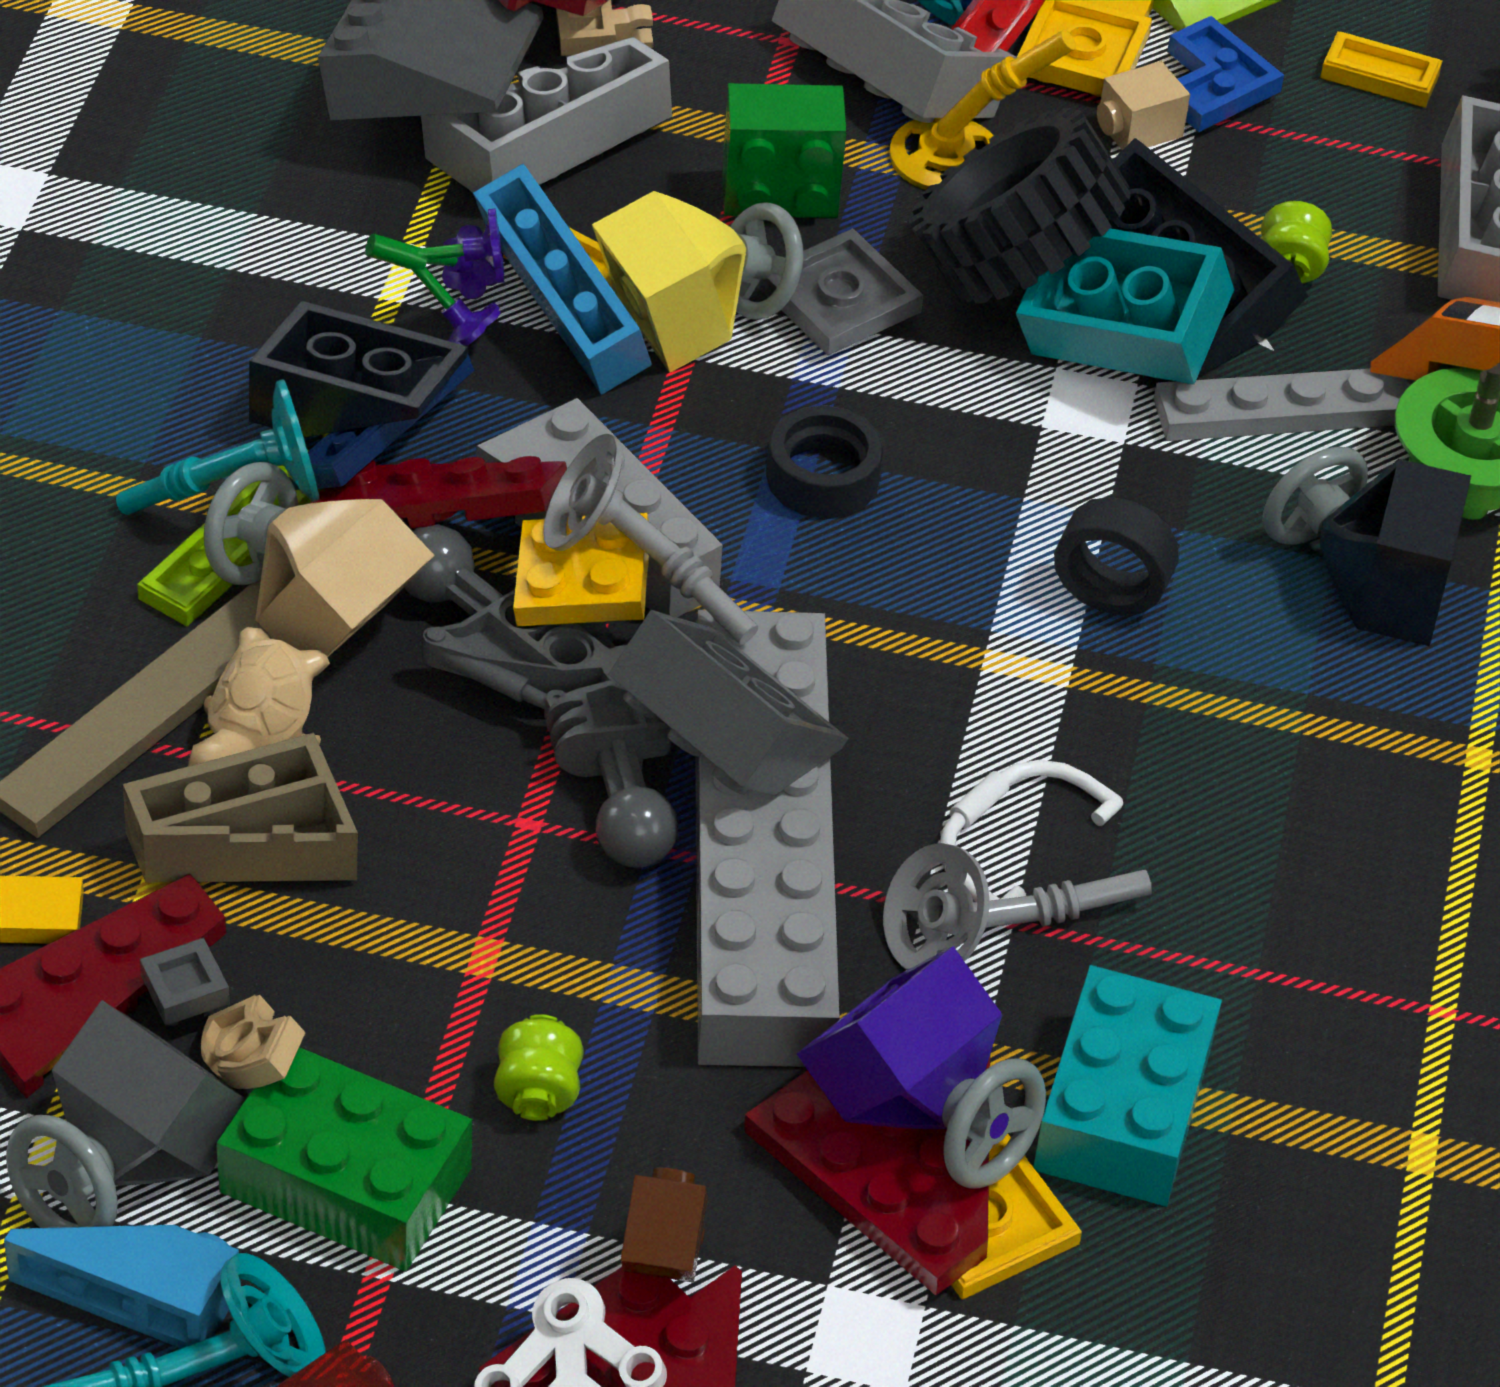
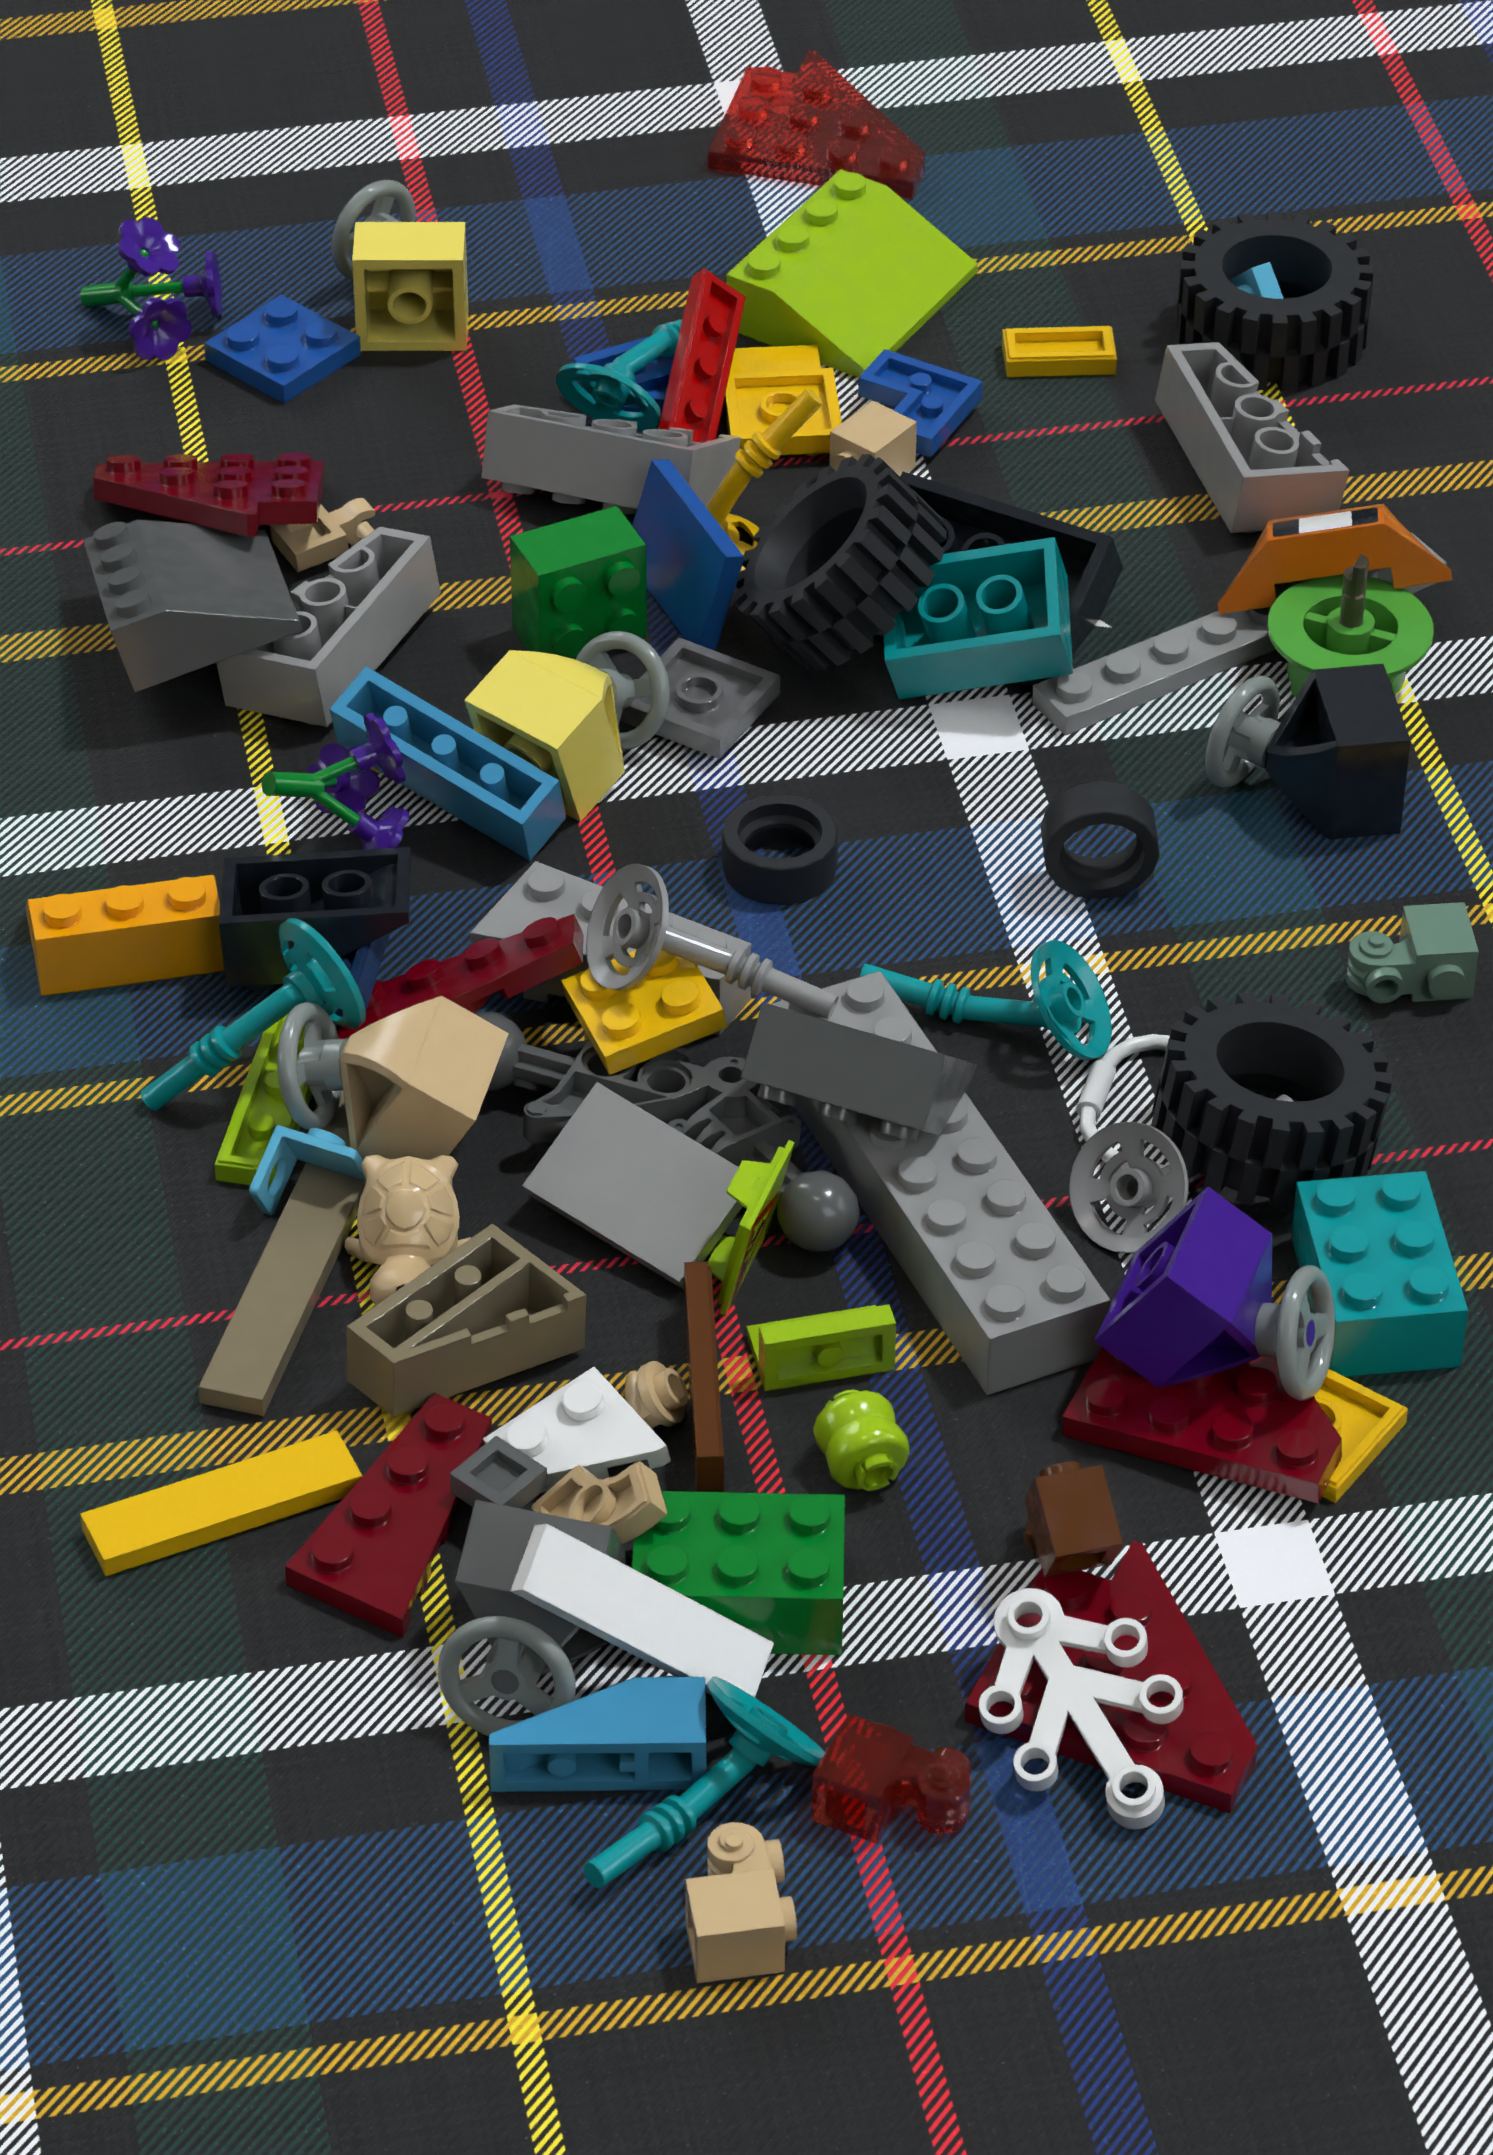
camera: 20 degrees left, 5 degrees down
lime piece [1261,201,1332,284] -> none
none -> light orange slope [26,875,224,996]
none -> medium azure bracket [249,1125,366,1215]
none -> white wing [483,1367,671,1493]
none -> white tile [511,1524,774,1697]
none -> light grey tile [522,1082,743,1290]
none -> tan plate [625,1361,688,1429]
none -> blue tile [632,460,744,651]
none -> reddish brown tile [684,1262,724,1492]
none -> lime piece [708,1140,795,1316]
none -> lime panel [746,1304,896,1391]
none -> teal dish [860,940,1112,1060]
none -> black tyre [1151,993,1392,1209]
none -> sand green brick [1346,902,1479,1003]

